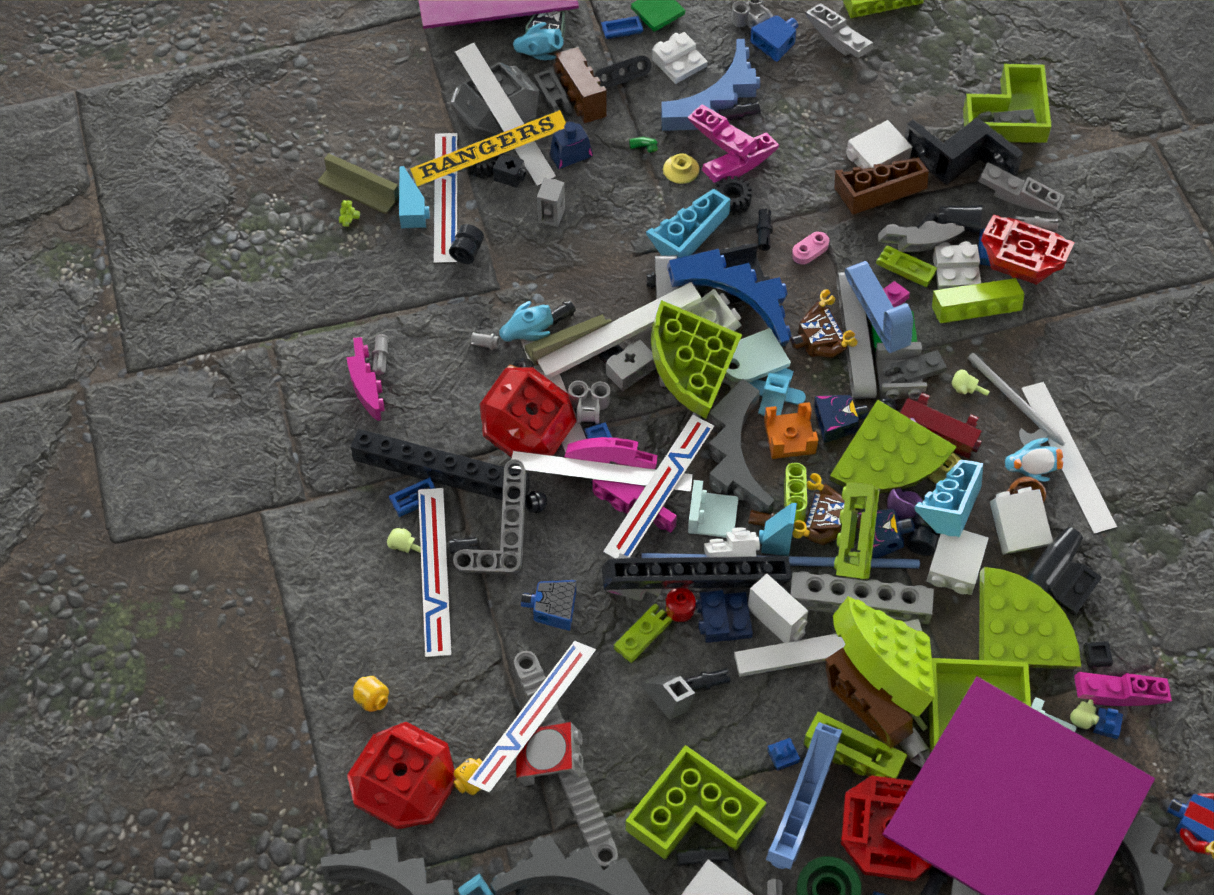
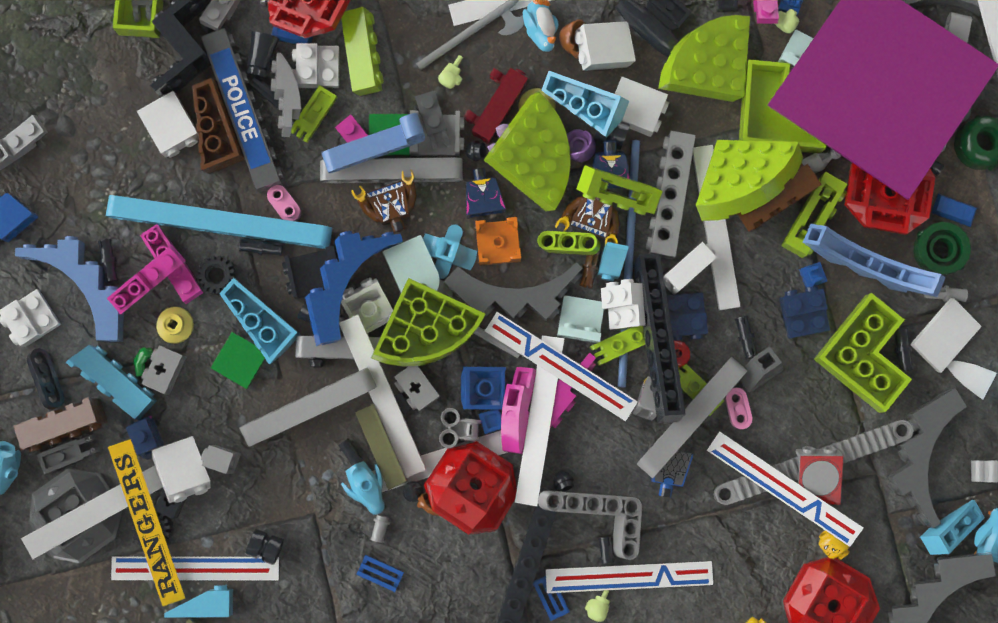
camera: 90 degrees left, 25 degrees up
none -> medium azure wedge [66,345,157,420]
none -> medium azure beam [106,195,333,249]
none -> light grey brick [142,345,187,395]
none -> white brick [151,436,210,503]
none -> brick [201,28,284,193]
none -> green tile [211,332,265,389]
none -> light grey beam [239,367,377,447]
none -> blue tile [356,555,404,592]
none -> blue slope [461,367,506,410]
none -> lime hinge [590,326,645,366]
none -> light grey beam [637,357,748,478]
none -> bright pink plate [725,387,752,429]
none -> dark blue plate [779,286,830,339]

